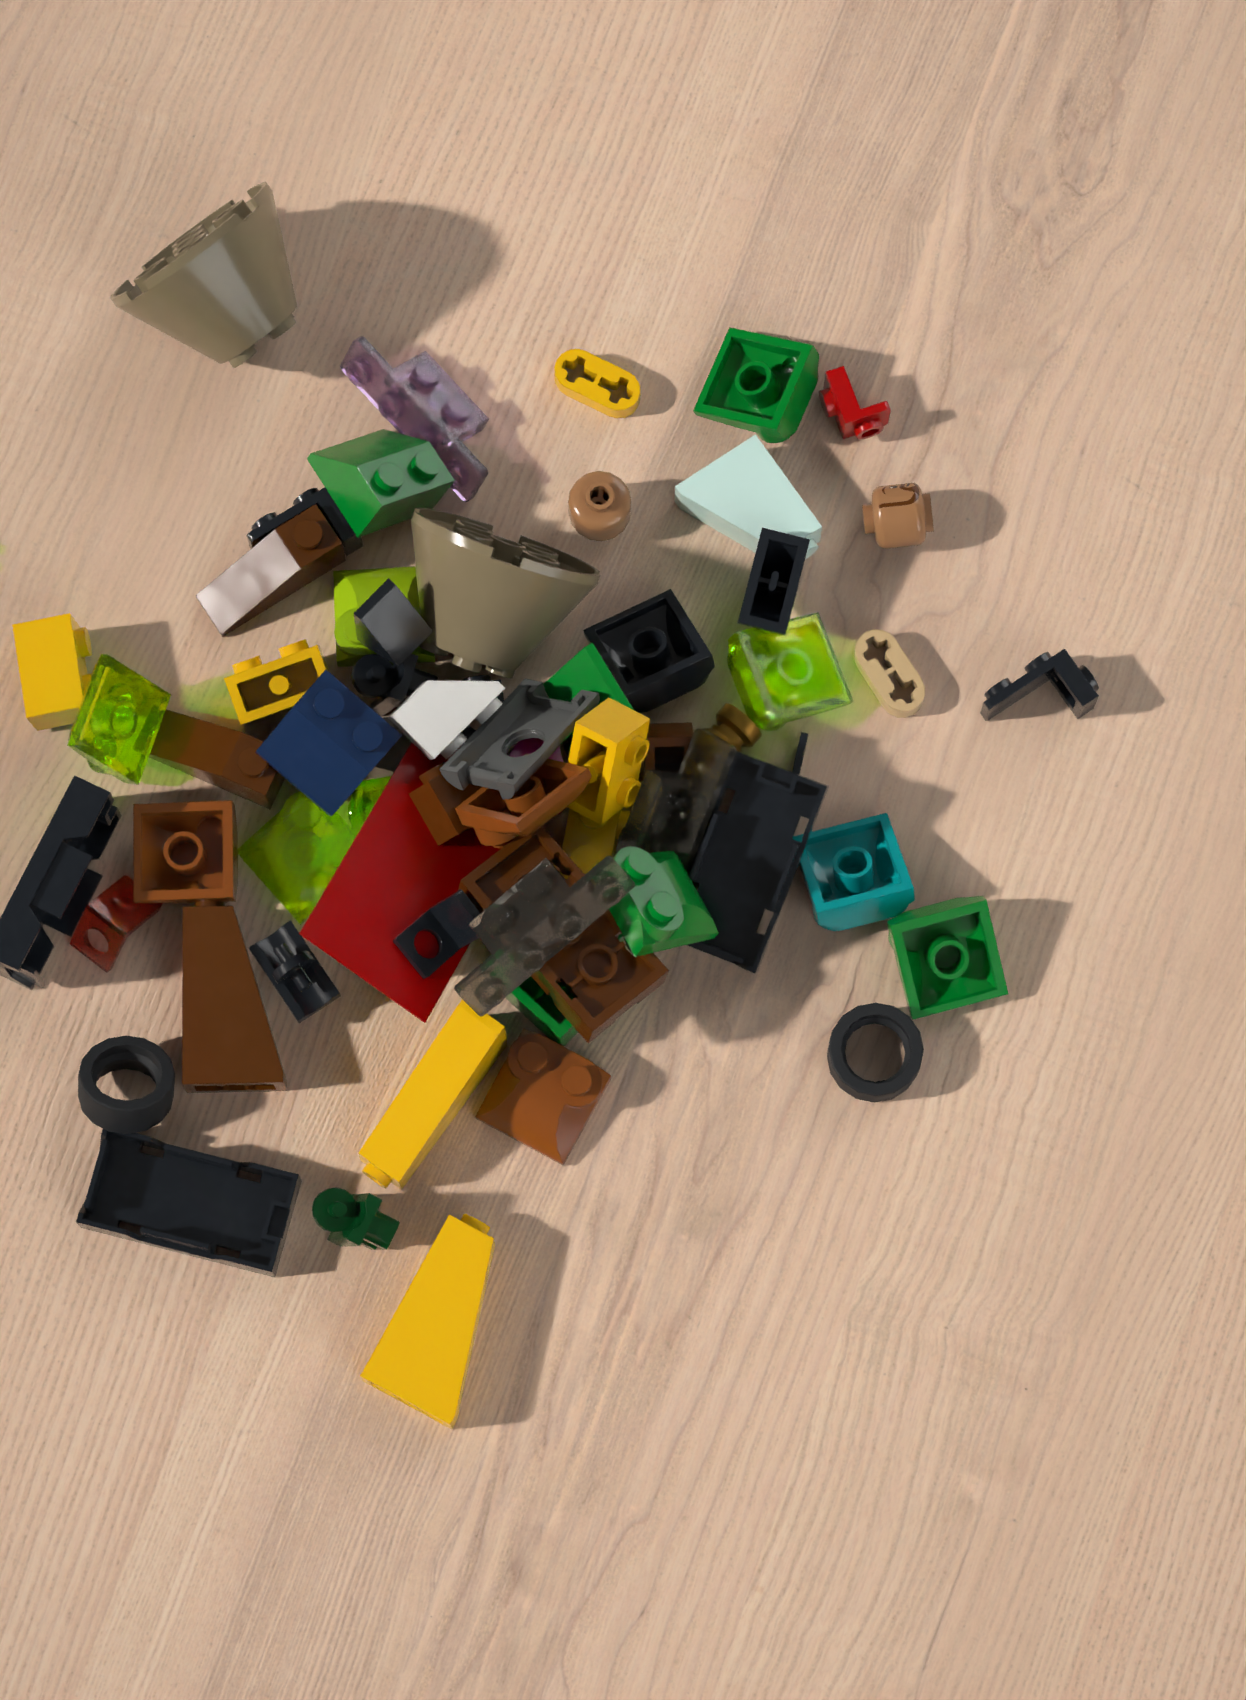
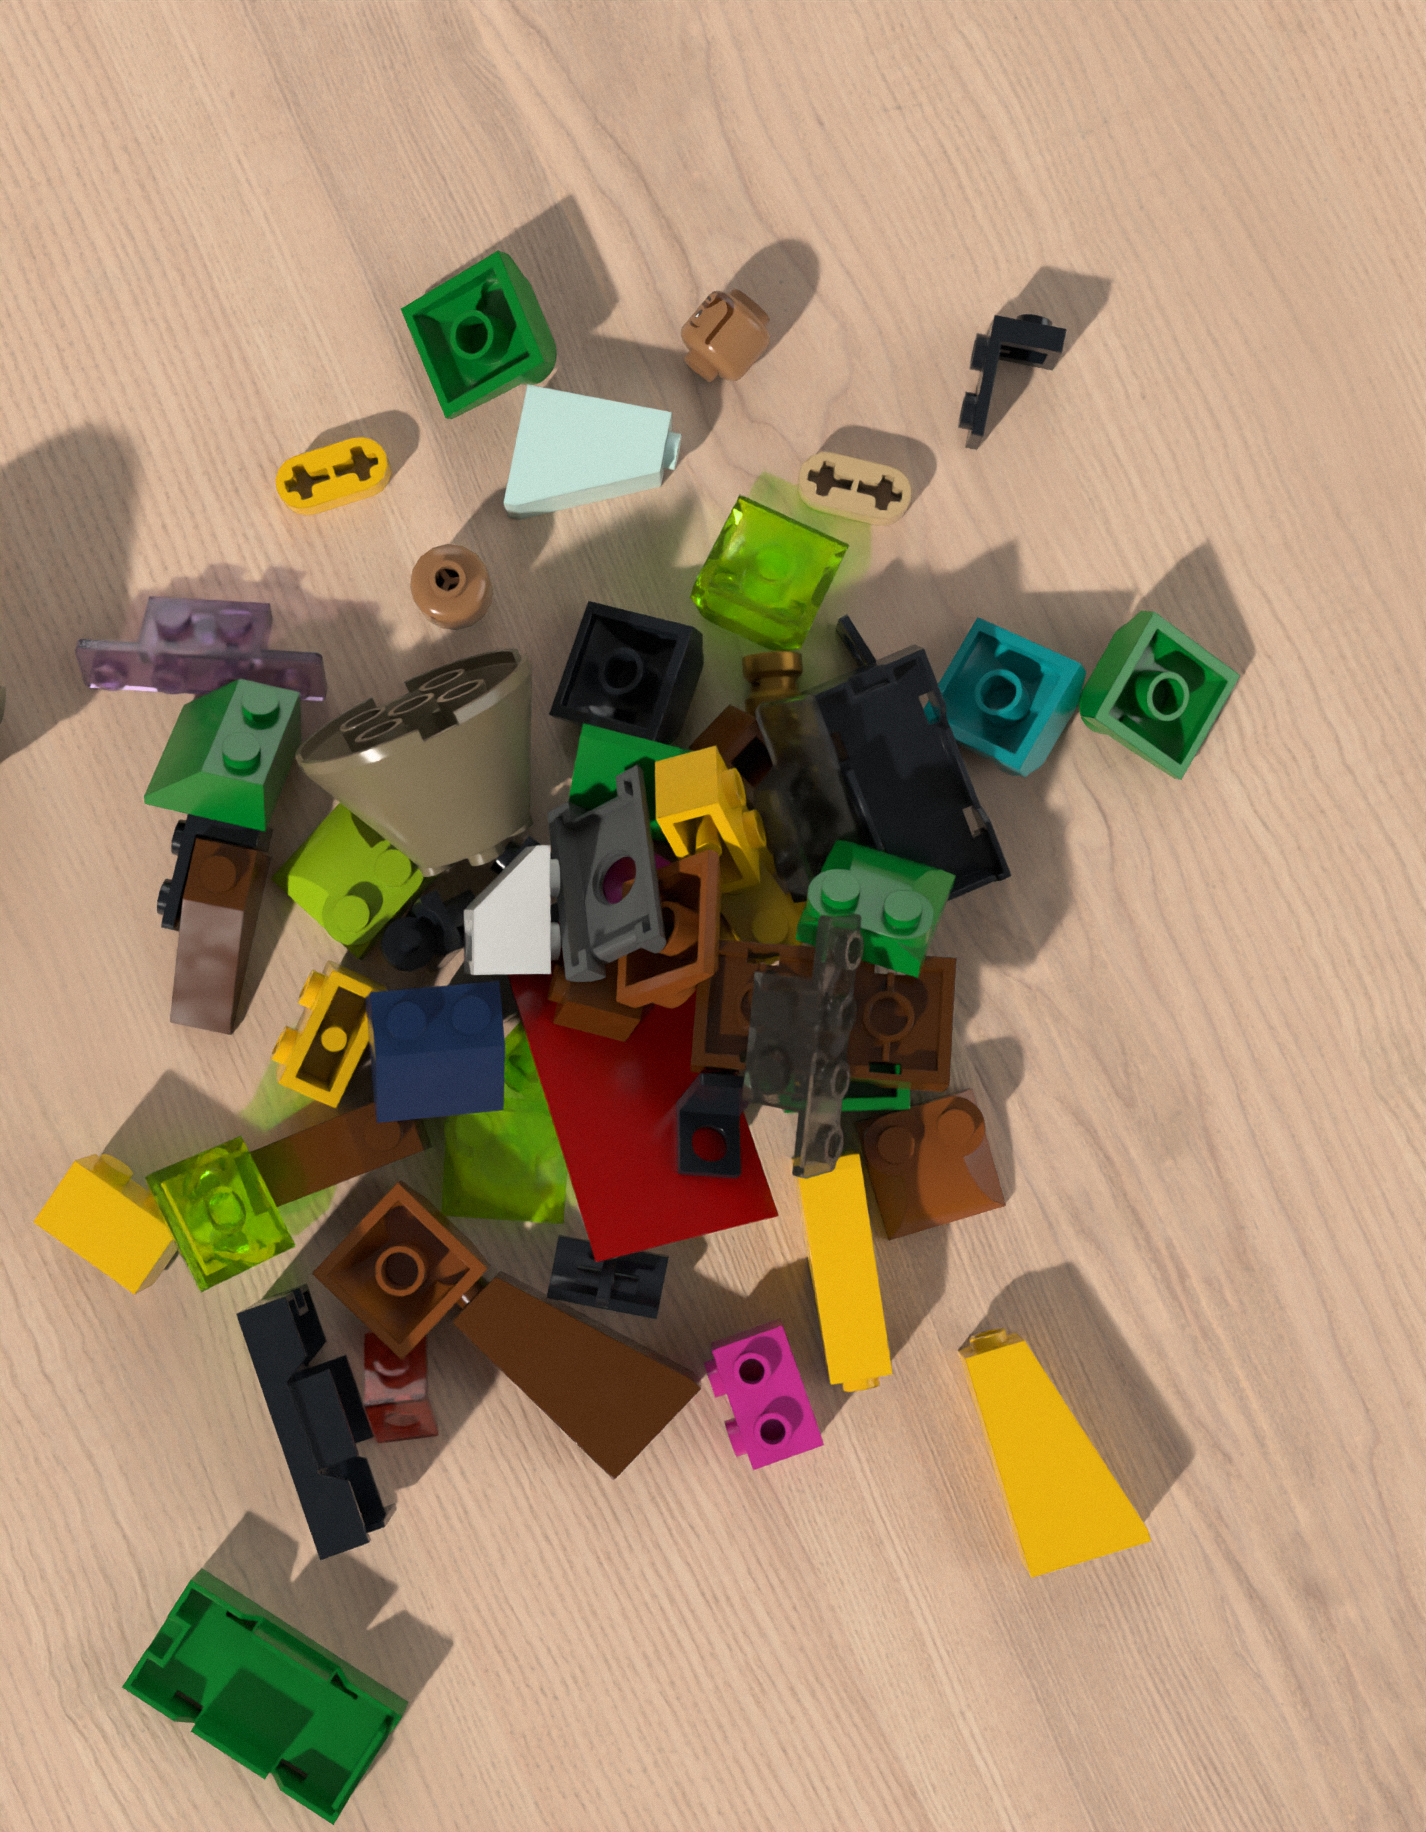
camera: 50 degrees left, 10 degrees up
black piece [76,1129,302,1277] -> none
black tyre [78,1036,175,1134] -> none
dark green hips [312,1188,400,1250] -> none
black slope [354,578,433,667] -> none
black slope [738,528,810,636] -> none
red bracket [819,366,891,439] -> none
black tyre [827,1003,924,1103] -> none
none -> dark pink brick [704,1318,824,1470]

